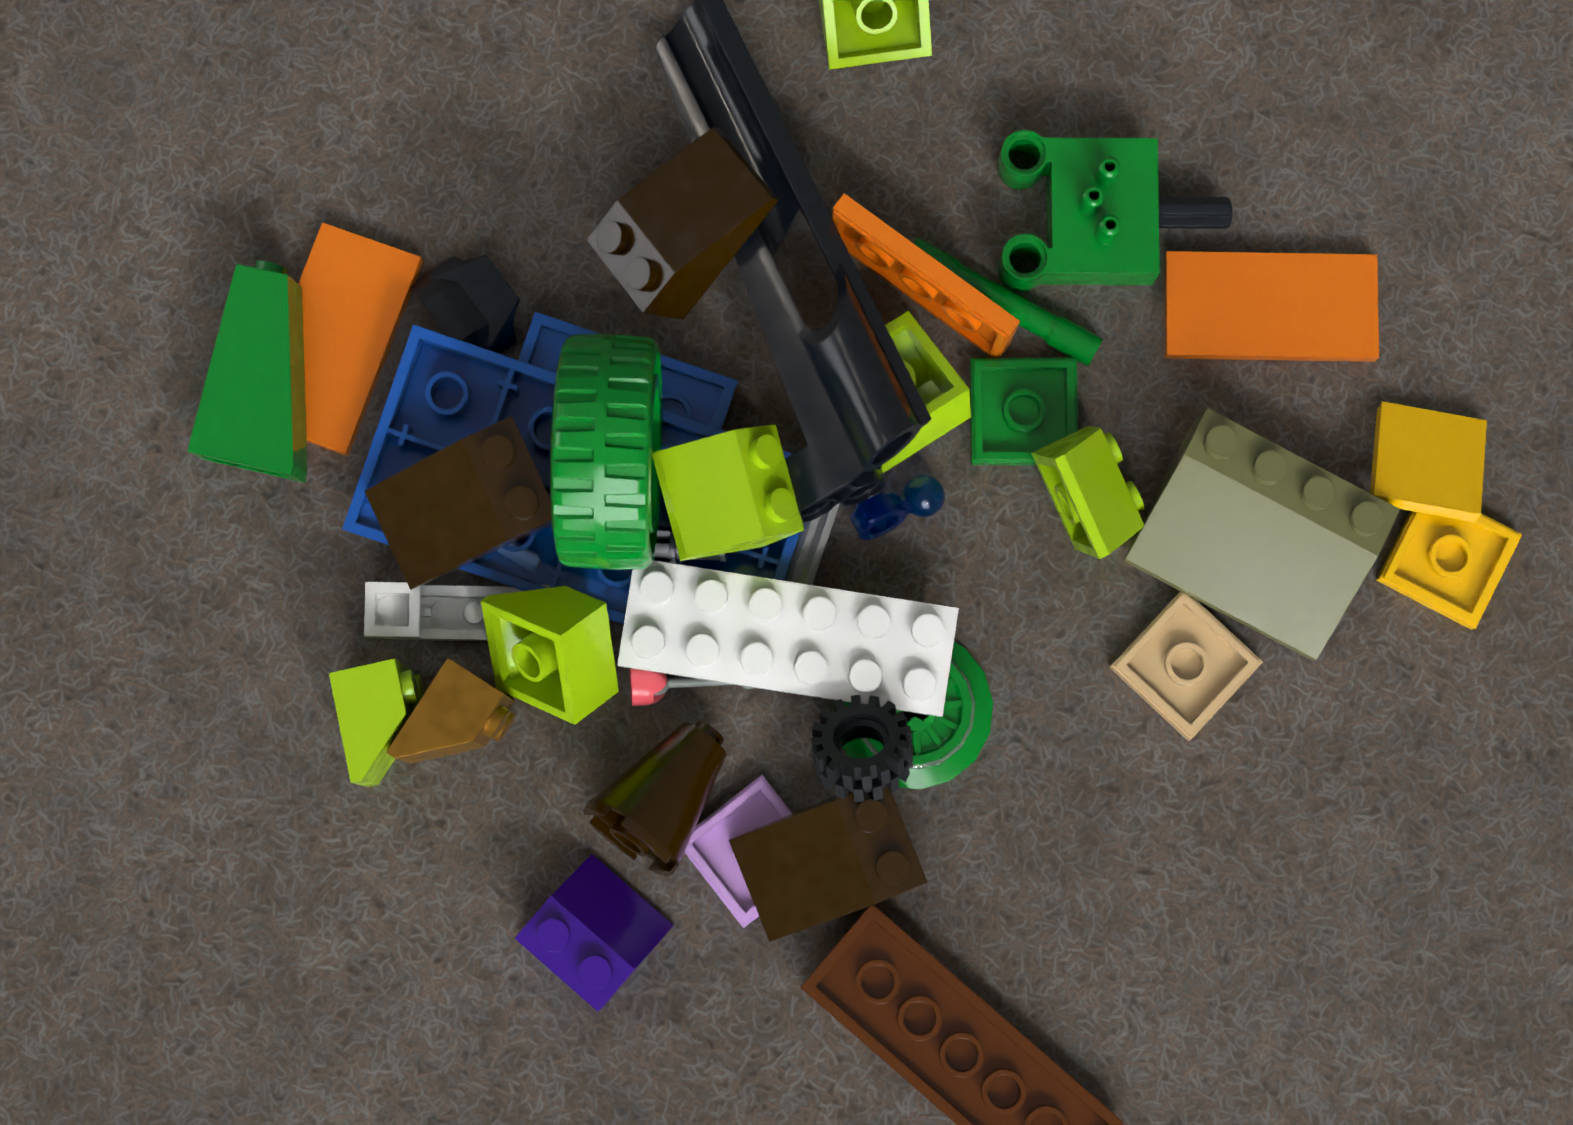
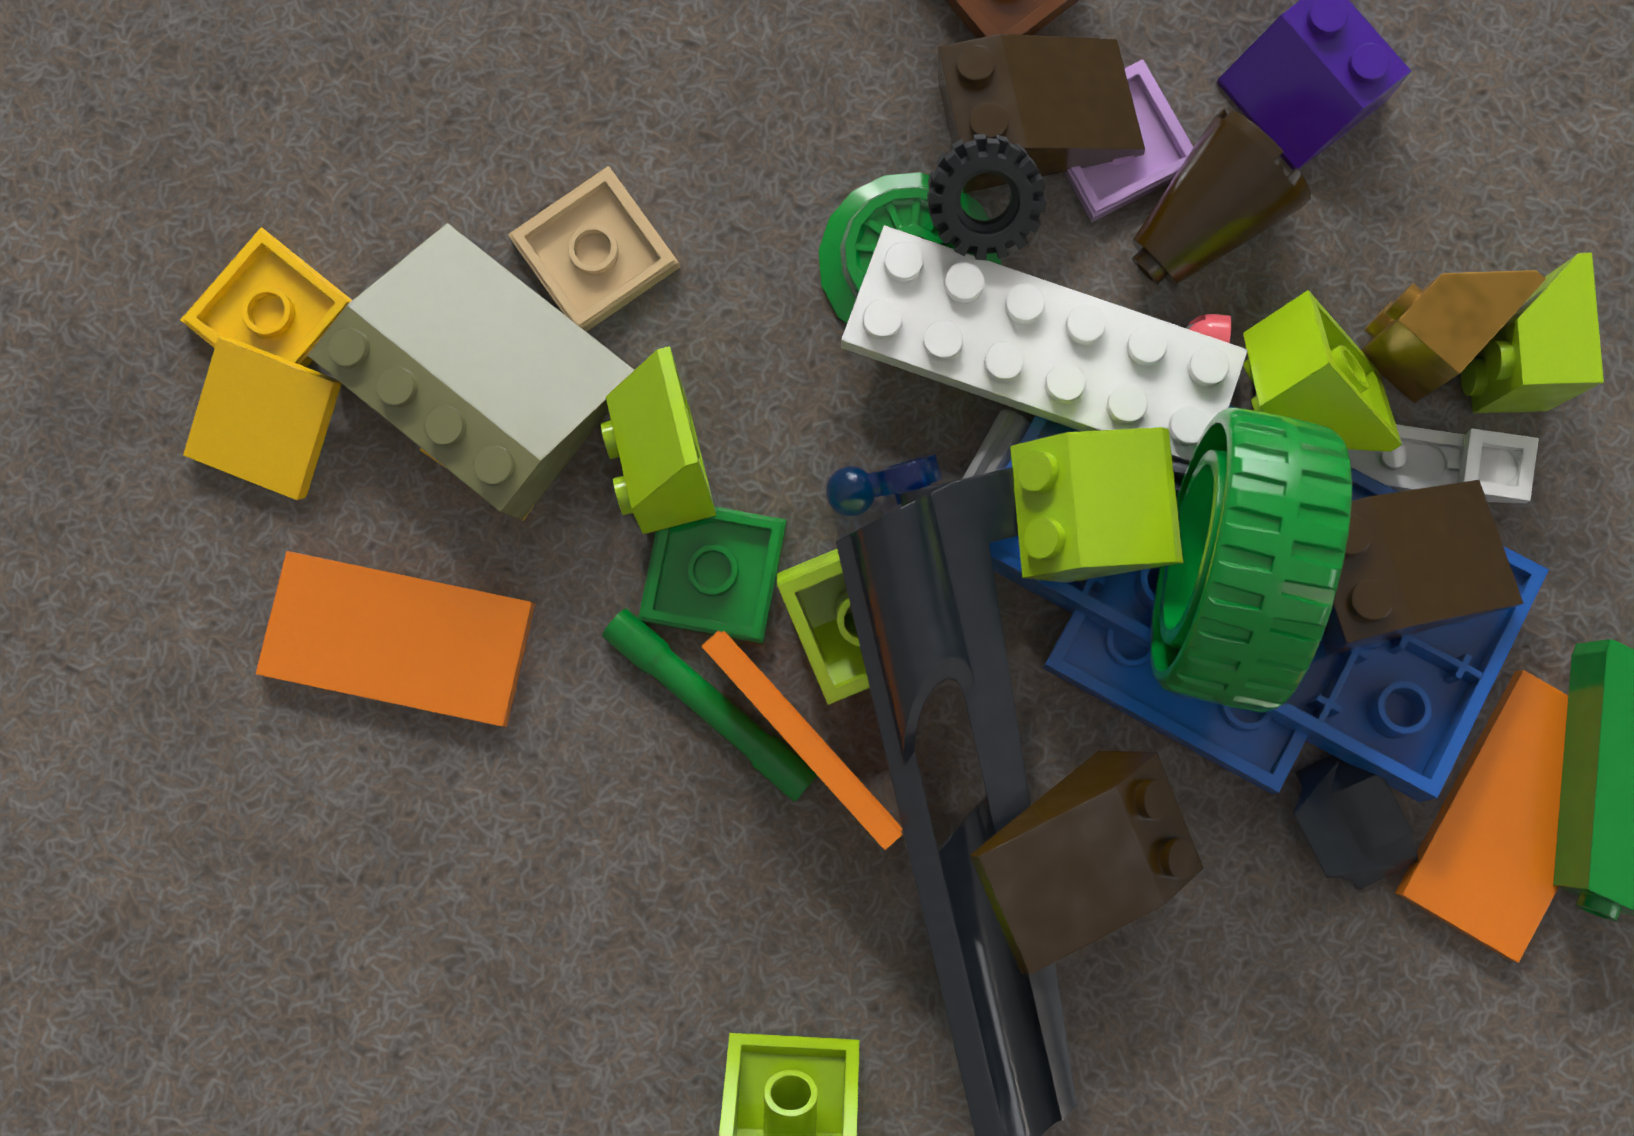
camera: 160 degrees left, 0 degrees up
green piece [997,130,1233,292] -> none

